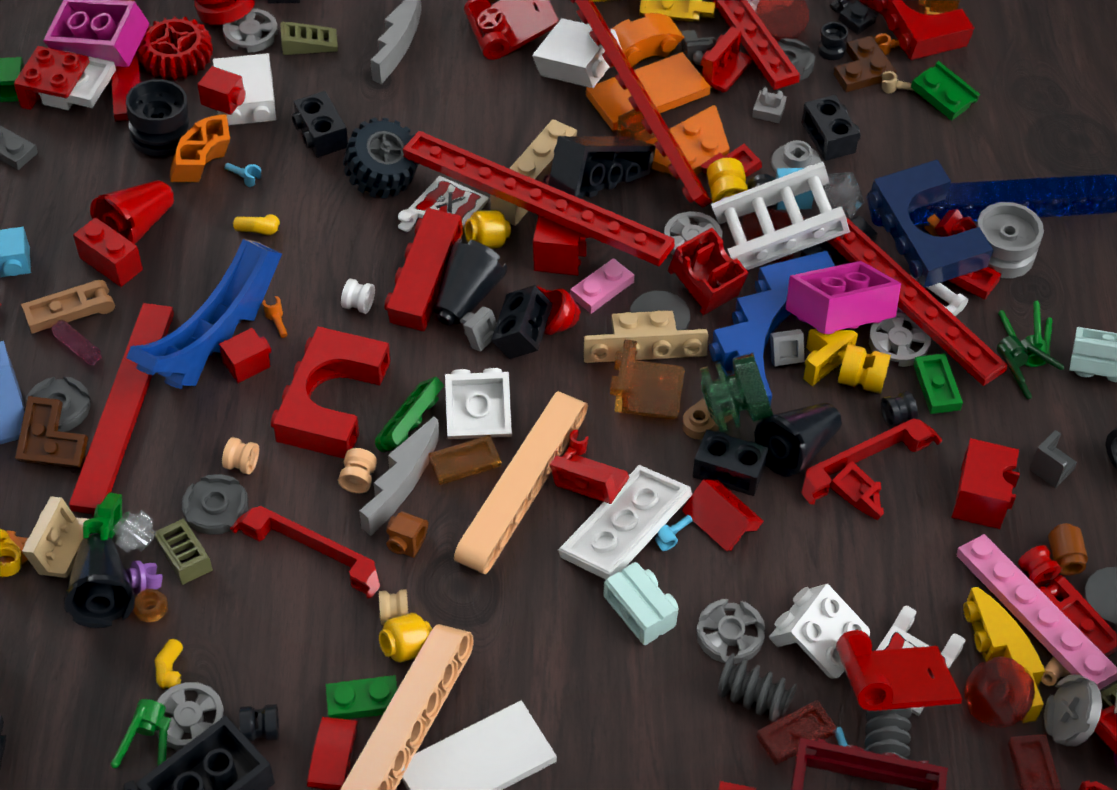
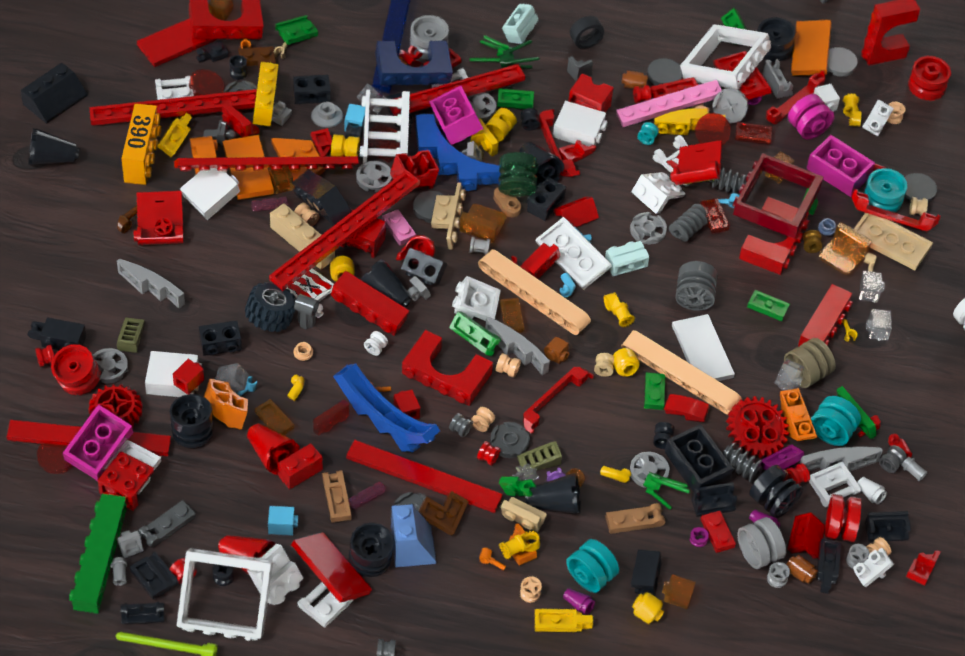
camera: 80 degrees left, 0 degrees up
none -> clear brick [215,363,249,392]
none -> clear pink axle [251,197,288,211]
none -> yellow arch [253,62,279,126]
none -> clear orange plate [254,399,294,435]
none -> dark grey piece [294,294,319,329]
none -> light nougat plate [294,342,313,361]
none -> clear red plate [313,399,349,436]
none -> dark grey wheel [449,413,473,438]
none -> light grey bush [469,236,490,255]
none -> red wheel [477,441,501,466]
none -> white brick [553,101,608,146]
none -> medium azure arm [560,273,576,297]
none -> yellow connector [604,292,635,328]
none -> medium nougat plate [605,503,666,534]
none -> teal wheel [637,122,659,145]
none -> dark grey wheel [675,261,718,311]

